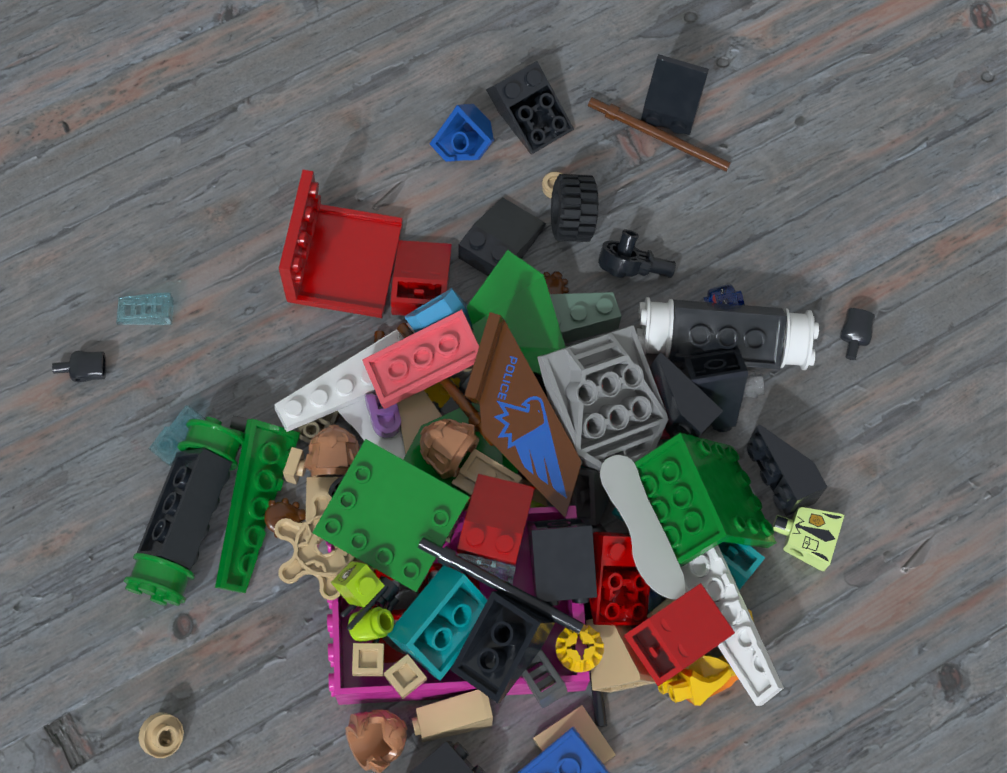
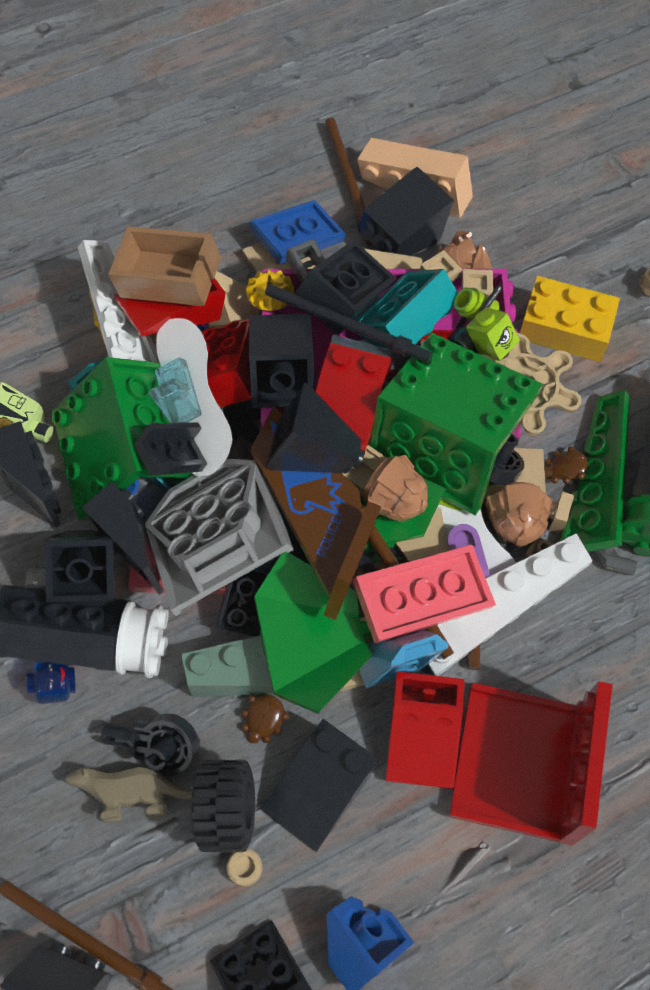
camera: 175 degrees left, 5 degrees down
none -> dark tan animal [65,767,193,823]
none -> medium nougat piece [108,226,221,306]
none -> black bracket [134,422,207,476]
none -> clear light blue slope [149,357,202,423]
none -> black slope [266,383,365,473]
none -> yellow piece [520,276,620,362]

